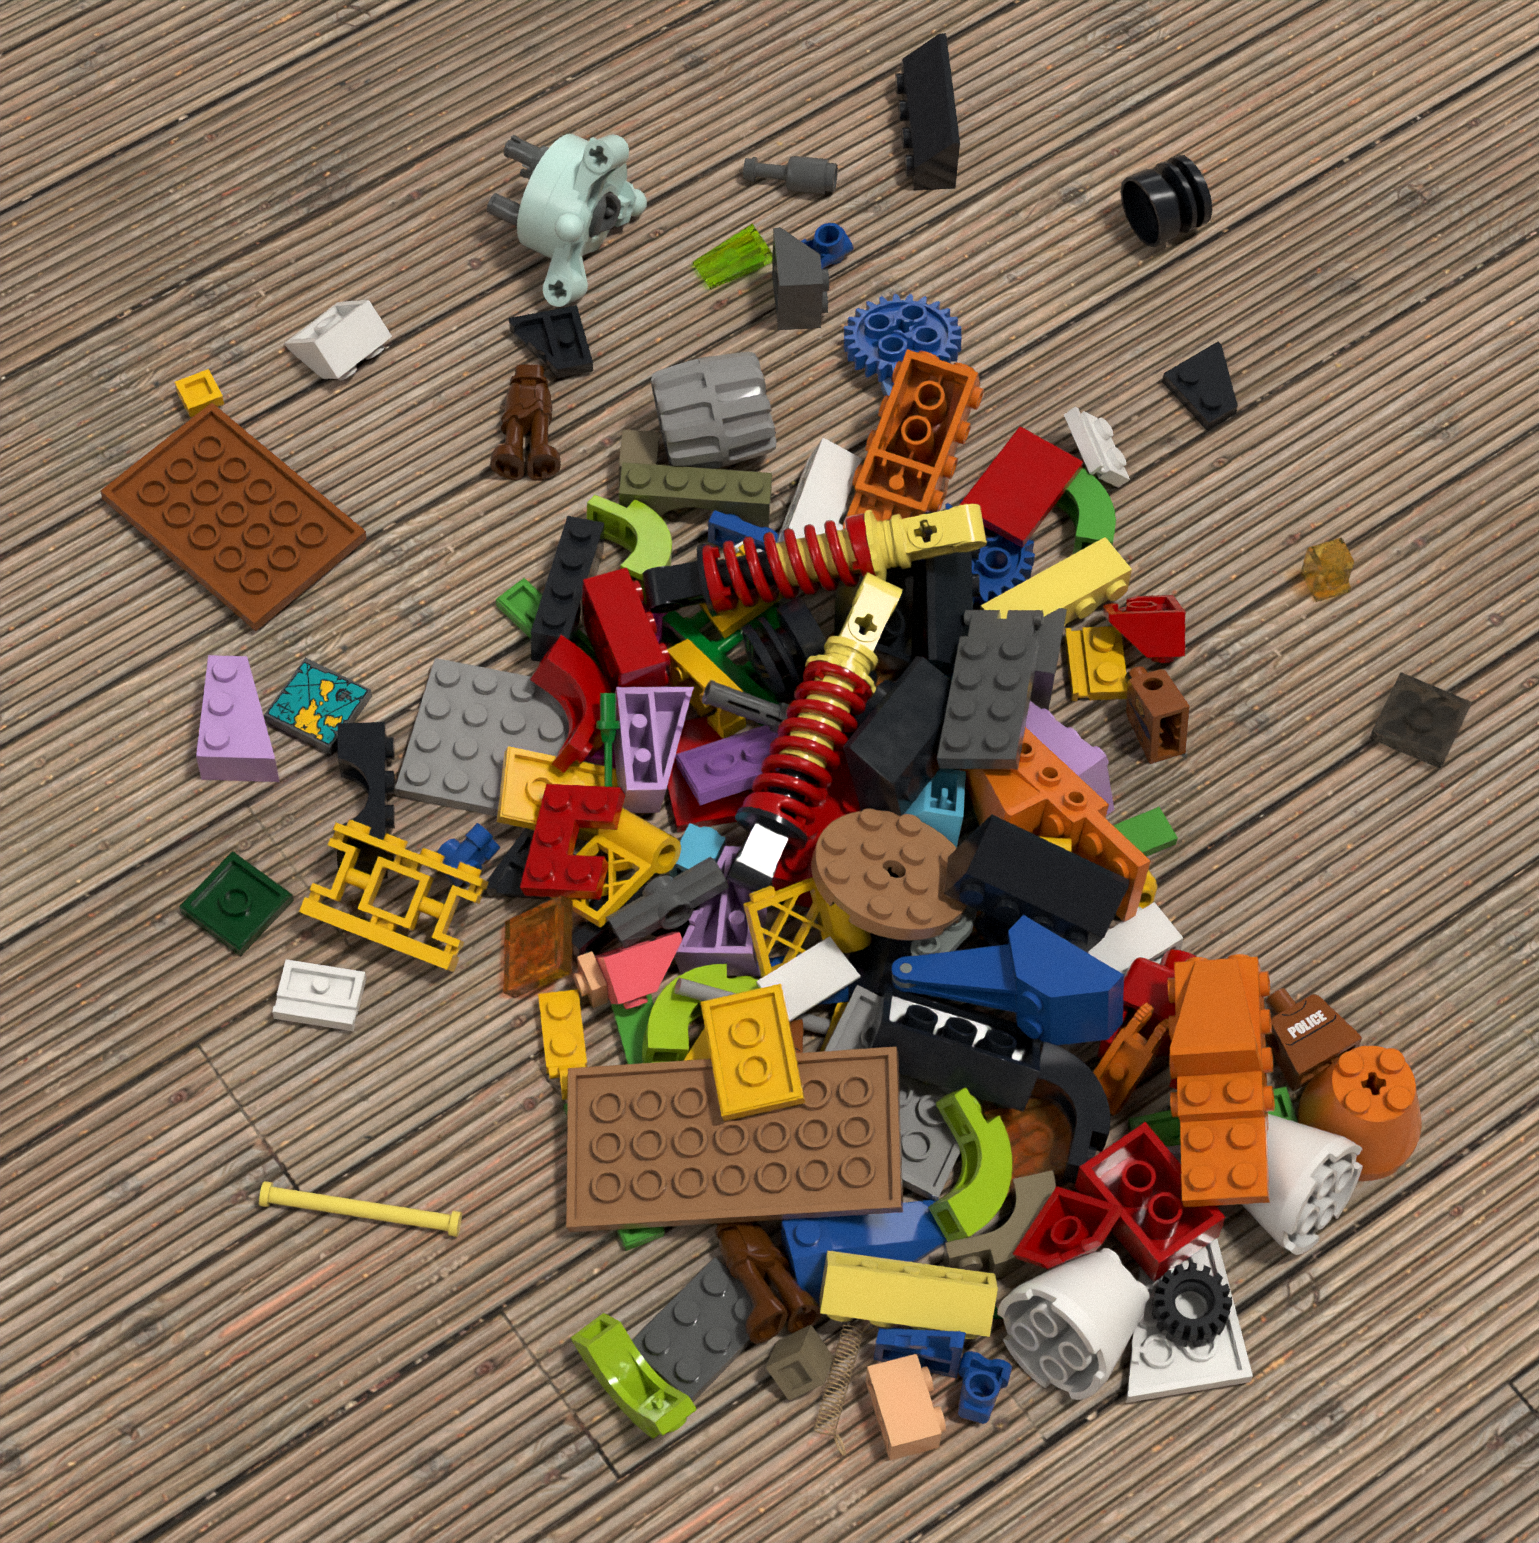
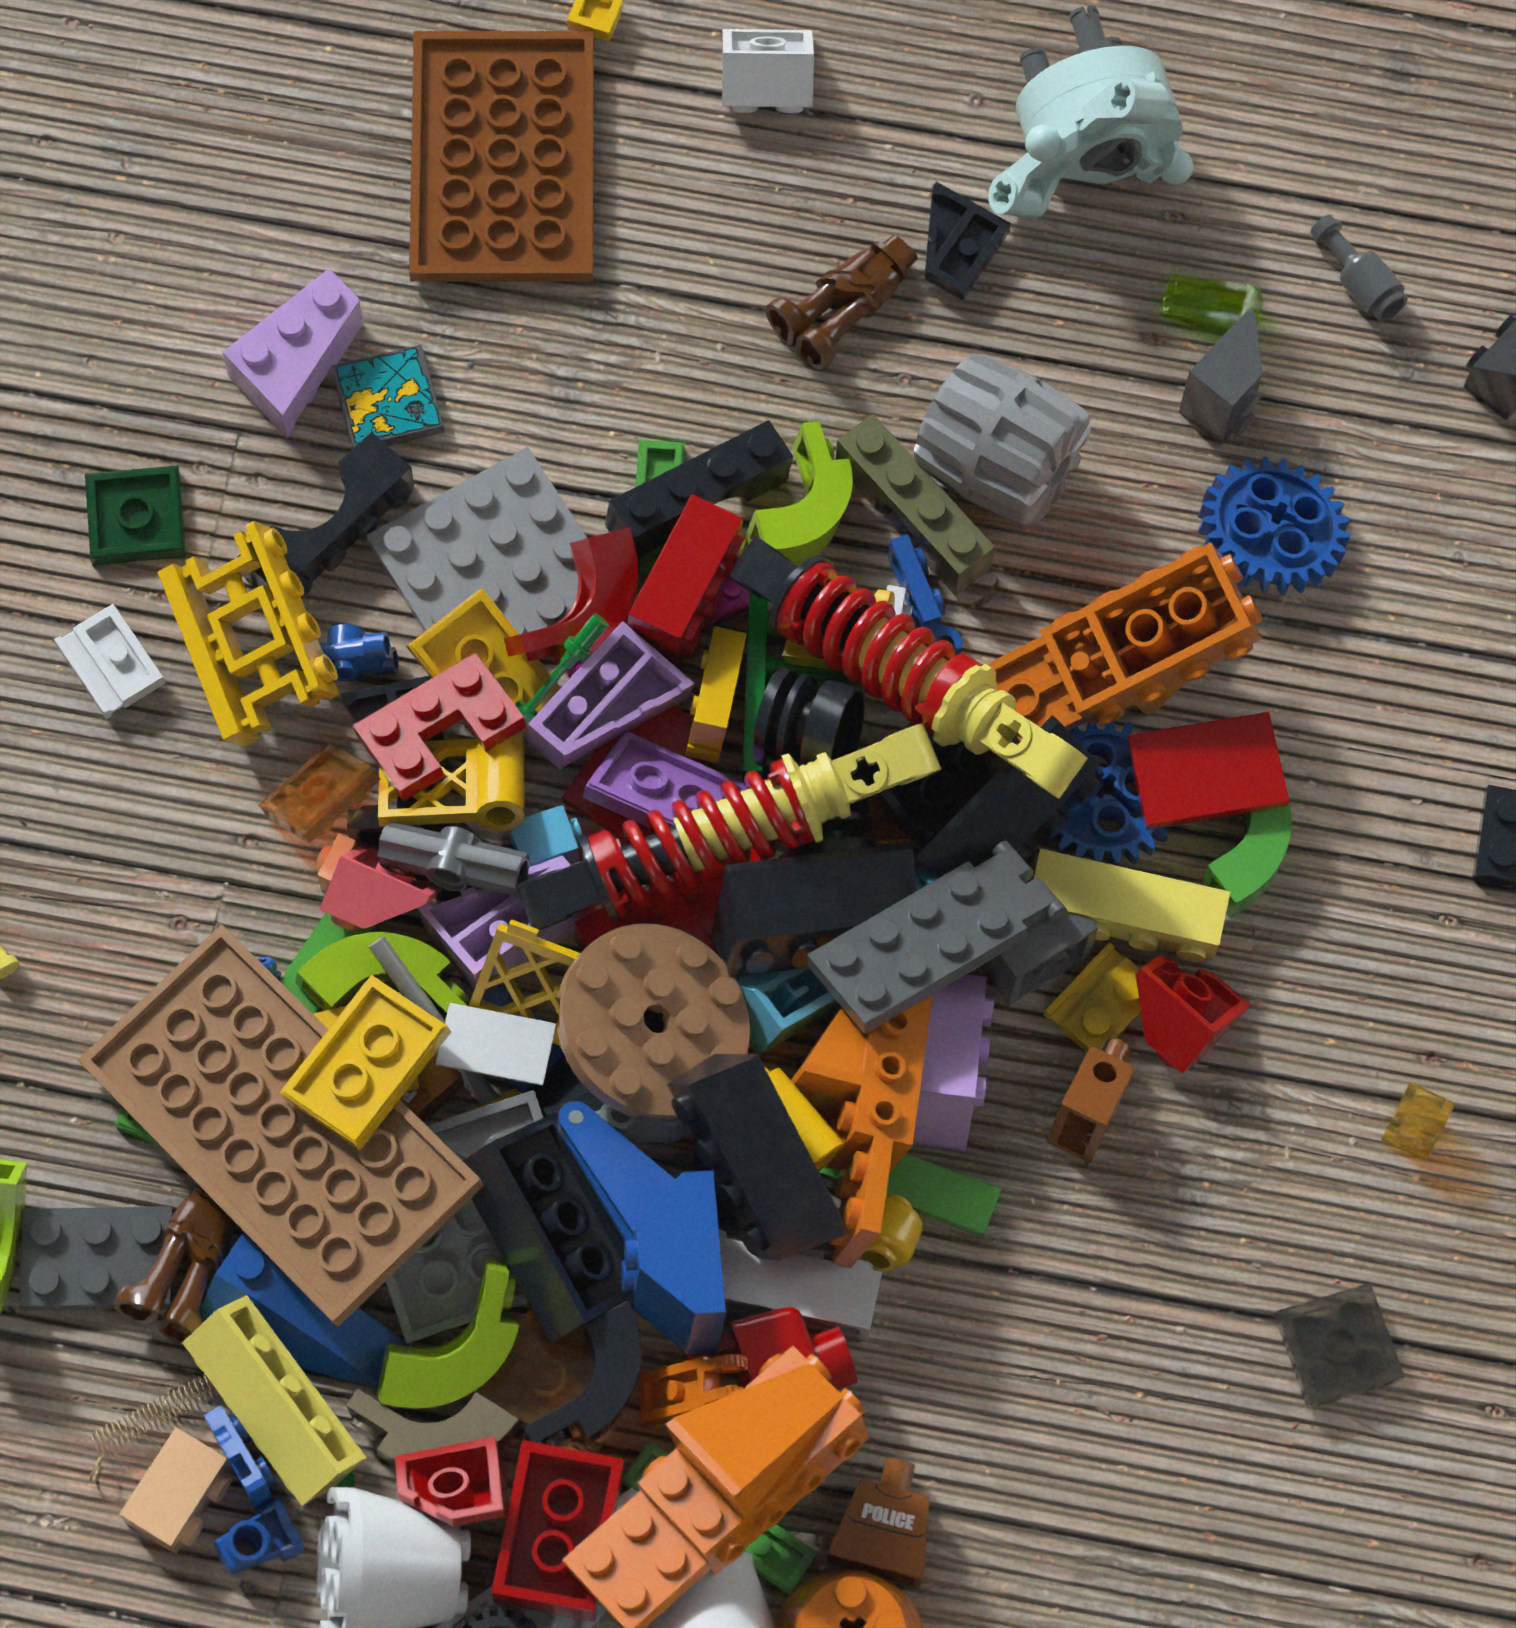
camera: 45 degrees right, 10 degrees up
yellow hinge [538,989,587,1100] -> none
dark tan panel [619,429,659,488] -> none
dark grey pin [702,680,788,734] -> none
dark tan panel [766,1325,833,1401] -> none
white brick [776,438,862,543] -> none
blue plate [801,223,854,269] -> none
white plate [1064,407,1130,488] -> none

